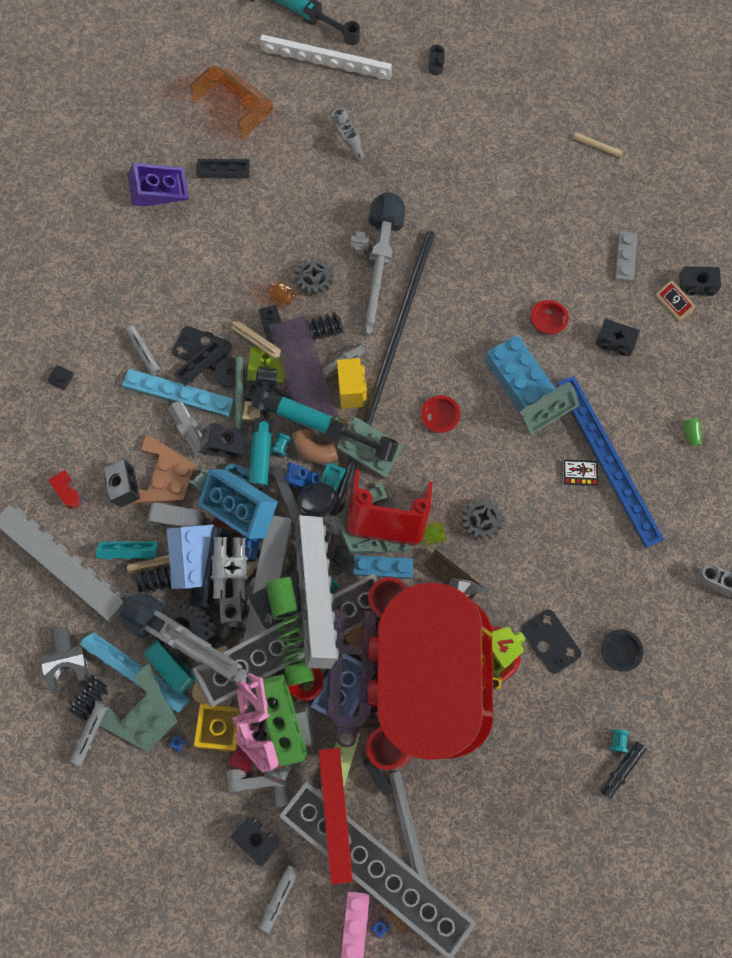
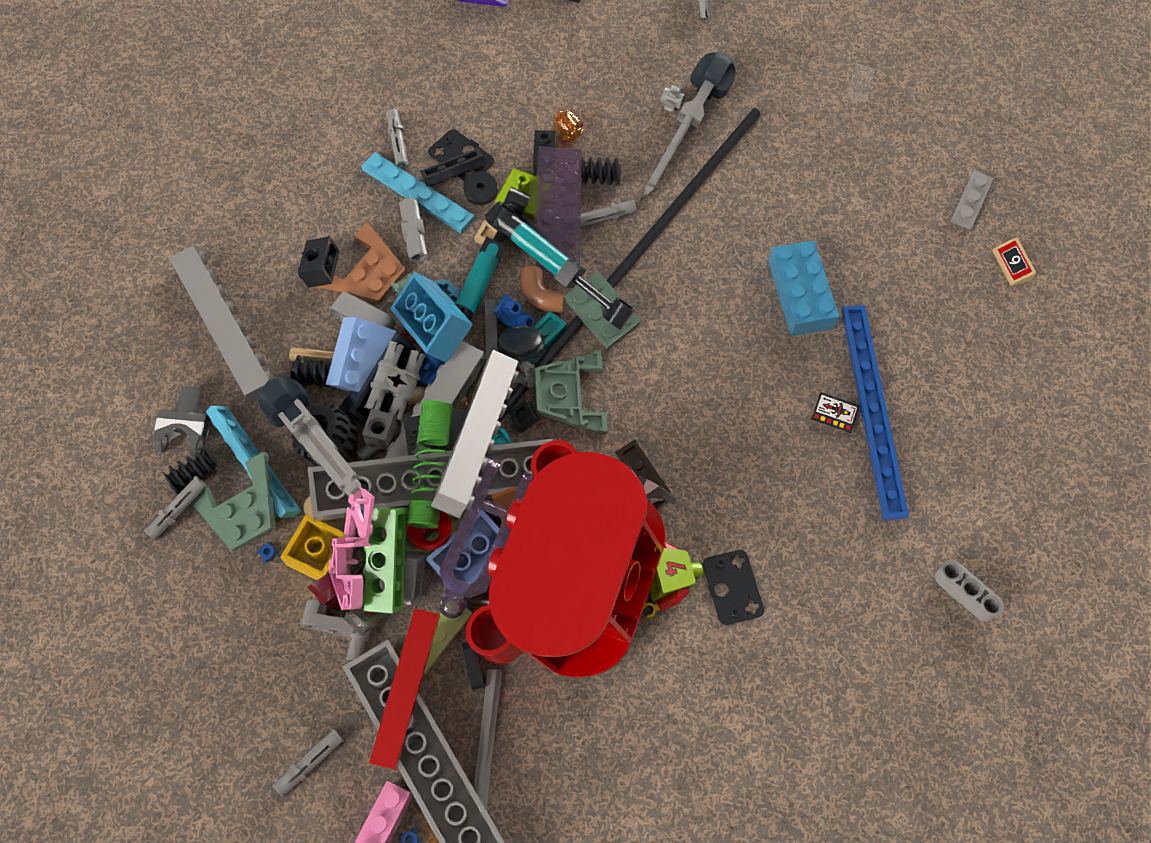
camera: 20 degrees right, 5 degrees down
black plate [47,365,74,390] -> none
red leg [48,470,81,509] -> none
teal plate [96,541,159,560] -> none
teal beam [144,638,196,695] -> none
black brick [200,423,246,459] -> none
black brick [230,817,280,867] -> none
tan axle [231,321,281,358] -> none
sand green bar [235,357,243,431] -> none
teal bush [270,433,292,457] -> none
dark grey gear [295,257,334,296] -> none
yellow brick [337,358,367,409] -> none
red windscreen [346,469,433,546] -> none
dark azure plate [353,555,413,579] -> none
red piece [421,395,461,433] -> none
clear neon green plate [425,522,447,546] -> none
dark grey gear [461,498,504,541] -> none
sand green plate [520,382,580,435] -> none
red piece [530,300,569,335] -> none
tan bar [573,132,623,158] -> none
black brick [595,318,640,356] -> none
black pin [600,741,647,799] -> none
black piece [601,629,644,672] -> none
teal bush [609,729,630,753] -> none
black brick [679,266,721,296] -> none
bright green cone [682,418,702,447] -> none

